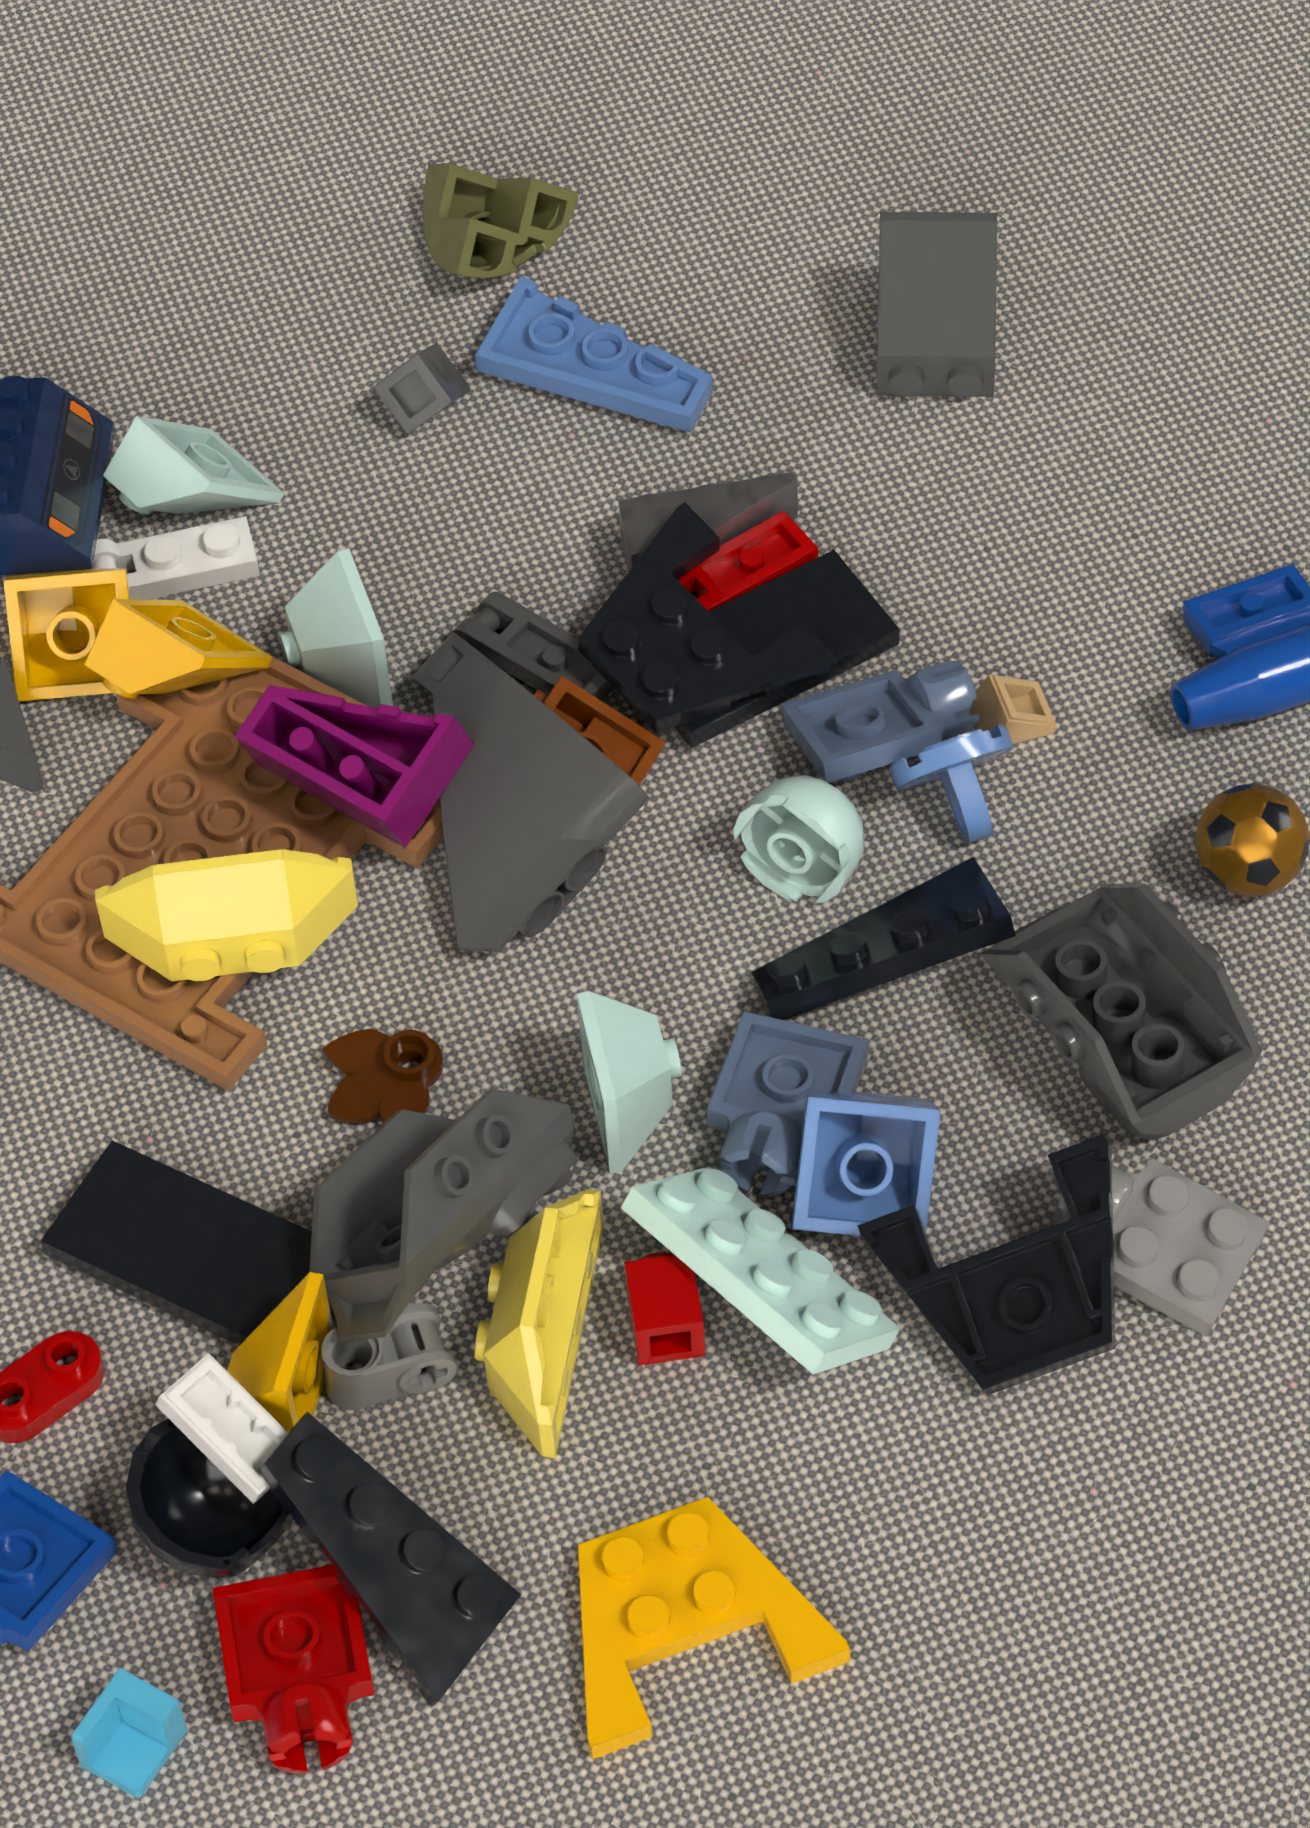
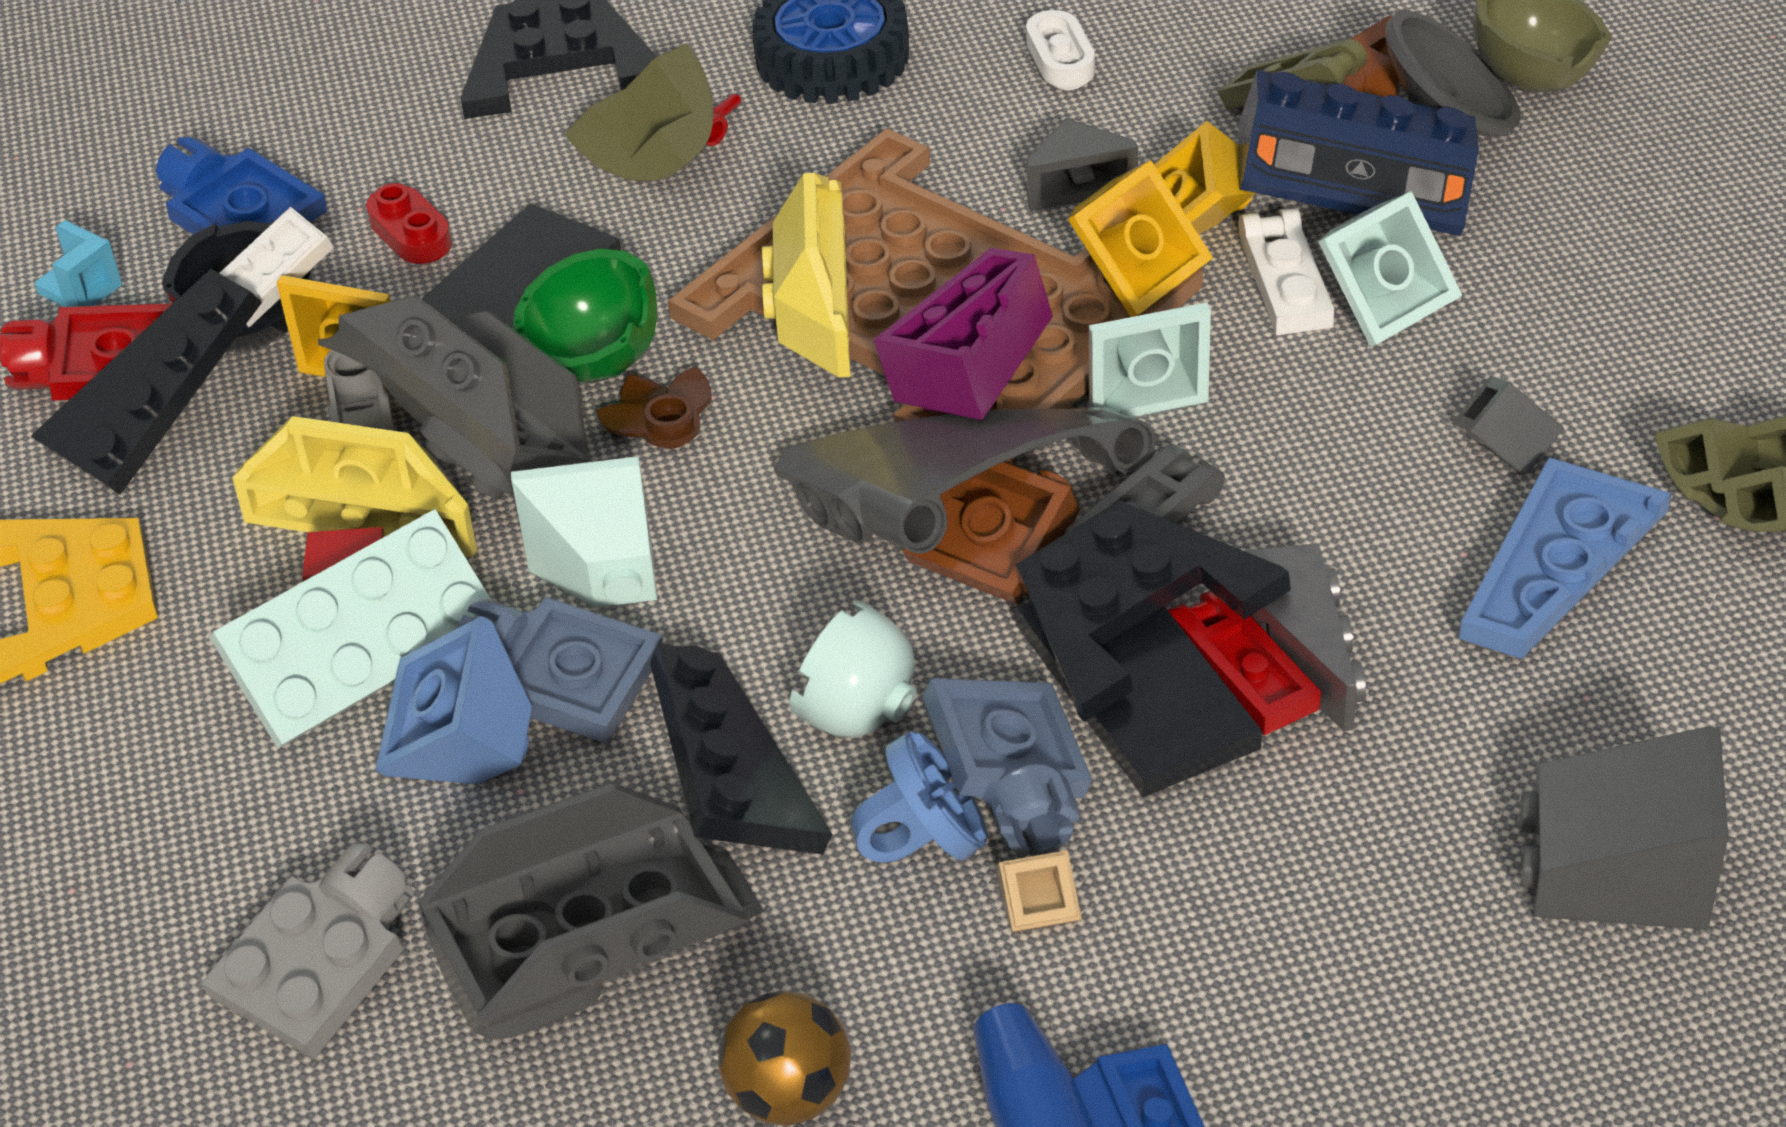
camera: 95 degrees right, 10 degrees down
black wing [857,1133,1116,1396] -> none
none -> green cylinder [513,248,657,384]

